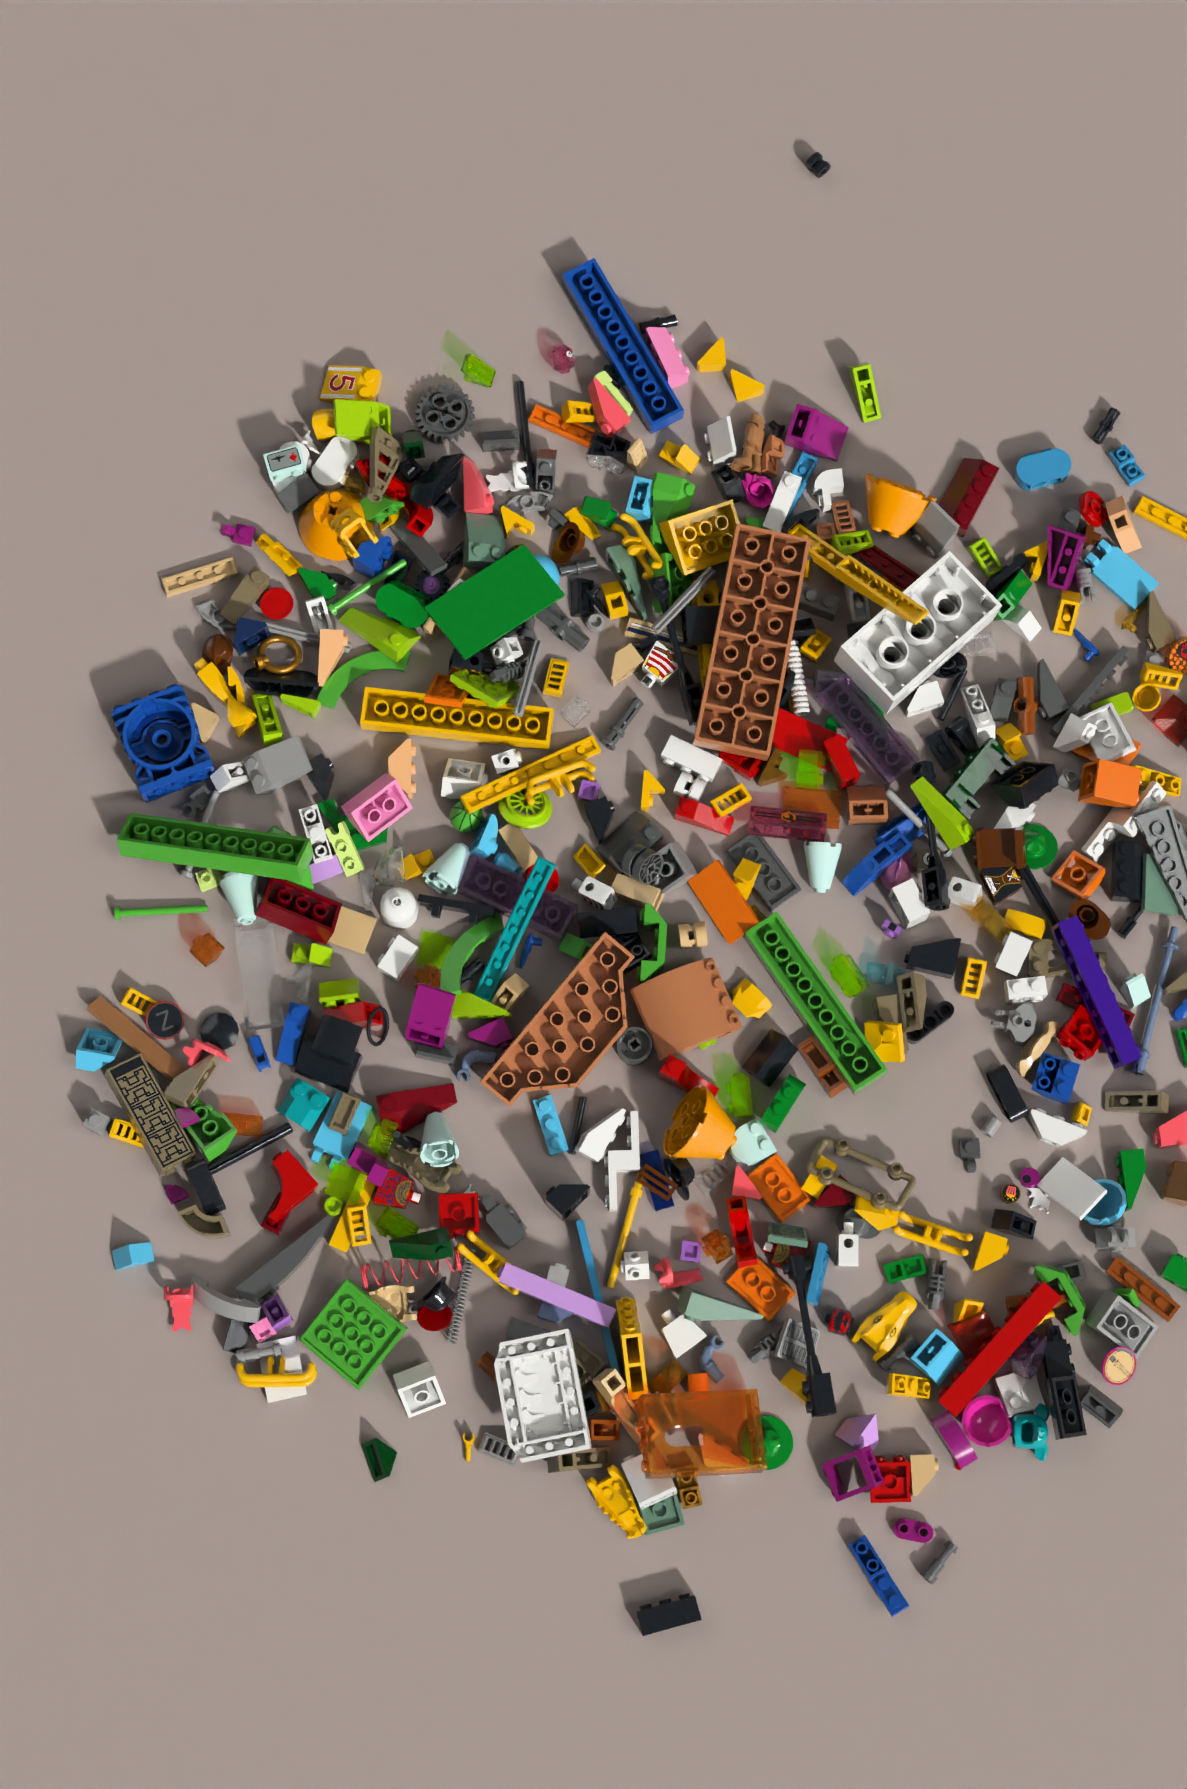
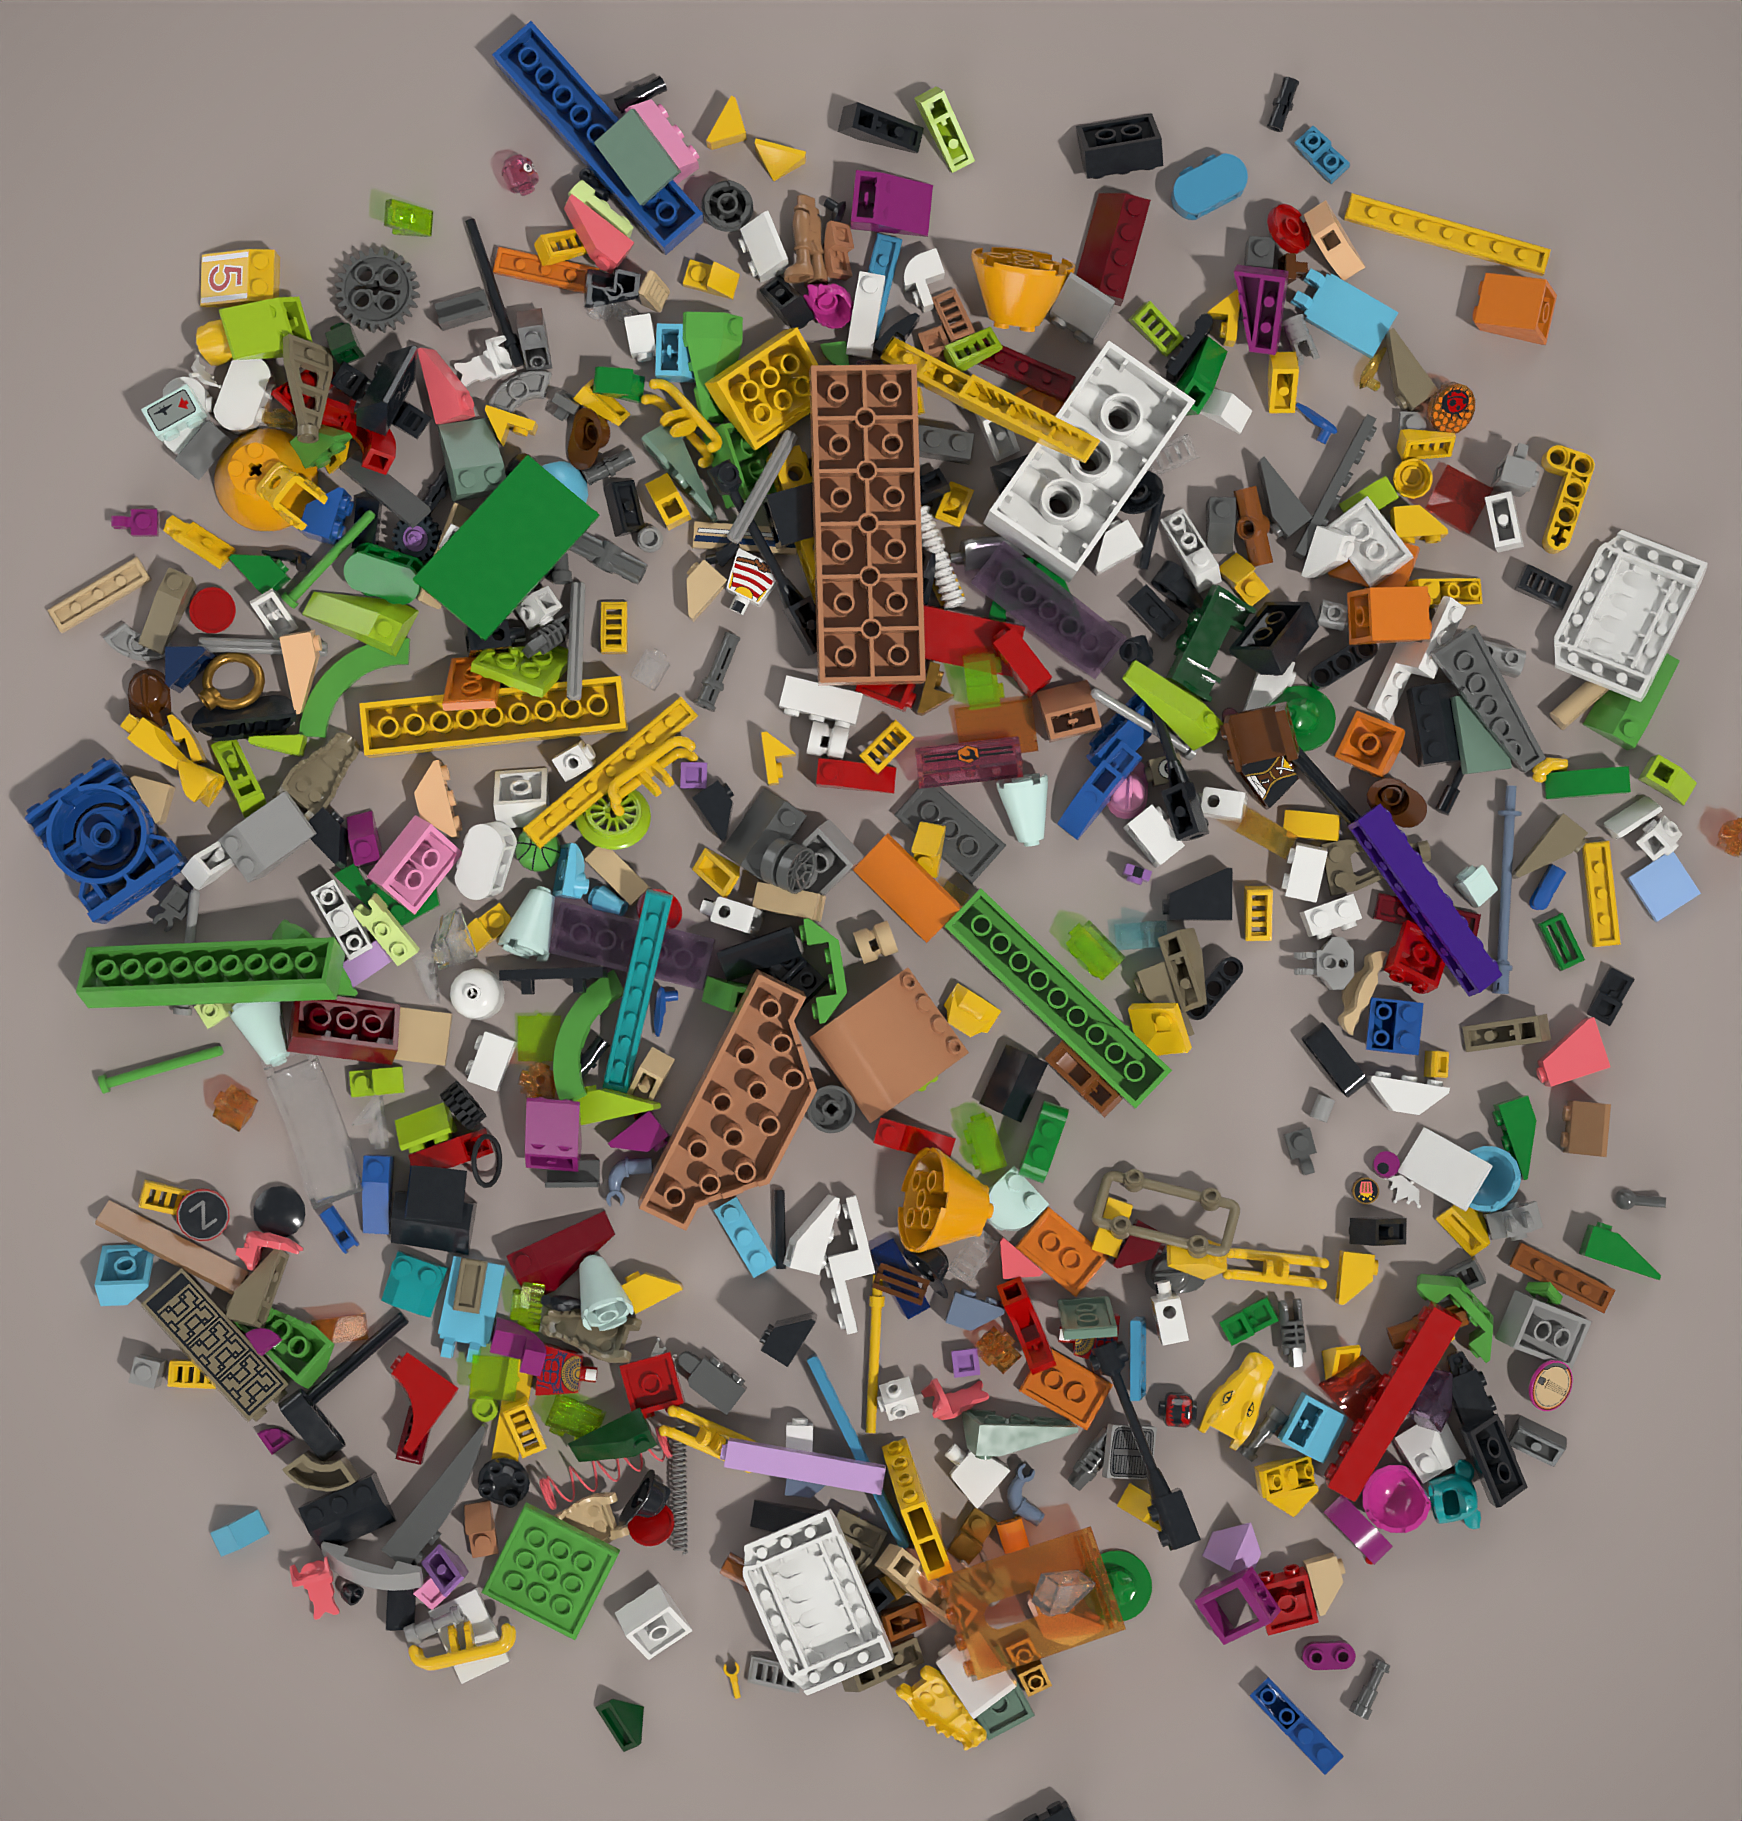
camera: 15 degrees left, 10 degrees up
black bar [586,584,609,618] -> none
none -> dark tan animal [272,732,360,821]
none -> black slope [298,1472,397,1550]
none -> black hinge [340,1582,364,1606]
none -> magenta slope [347,811,383,868]
none -> black tyre [440,1081,487,1130]
none -> white brick [455,821,517,900]
none -> nougat slope [464,1500,500,1558]
none -> black dish [478,1457,530,1508]
none -> sand green tile [594,109,681,205]
none -> yellow slope [621,1271,684,1314]
none -> white slope [624,313,656,362]
none -> dark grey cone [701,180,753,232]
none -> black slope [838,102,924,153]
none -> sand blue slope [945,1288,1005,1331]
none -> clear slope [1031,1570,1095,1616]
none -> black slope [1076,113,1163,179]
none -> yellow slope [1265,1482,1319,1517]
none -> black beam [1307,643,1378,690]
none -> yellow slope [1389,505,1448,545]
none -> yellow slope [1436,1205,1490,1257]

